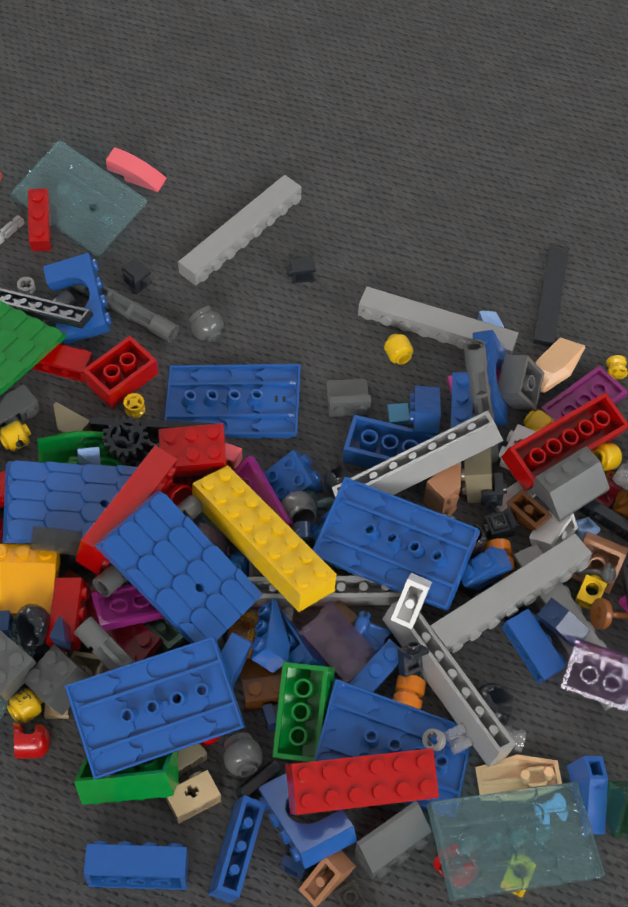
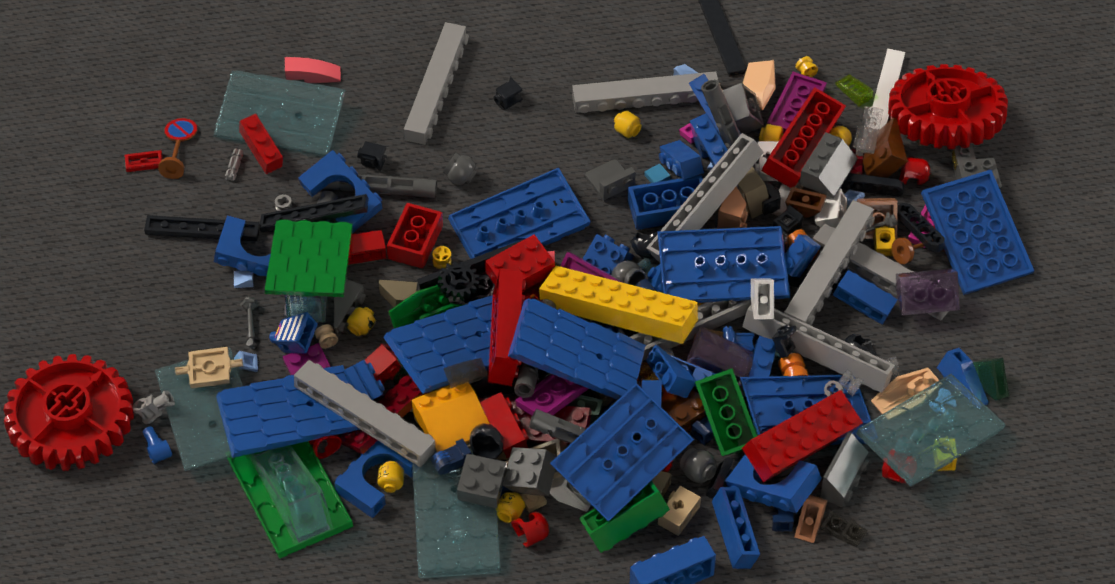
camera: 25 degrees left, 5 degrees down
dark blue slope [49,616,72,650] -> none
light blue slope [77,447,101,465] -> none
dark blue slope [537,597,590,649] -> none

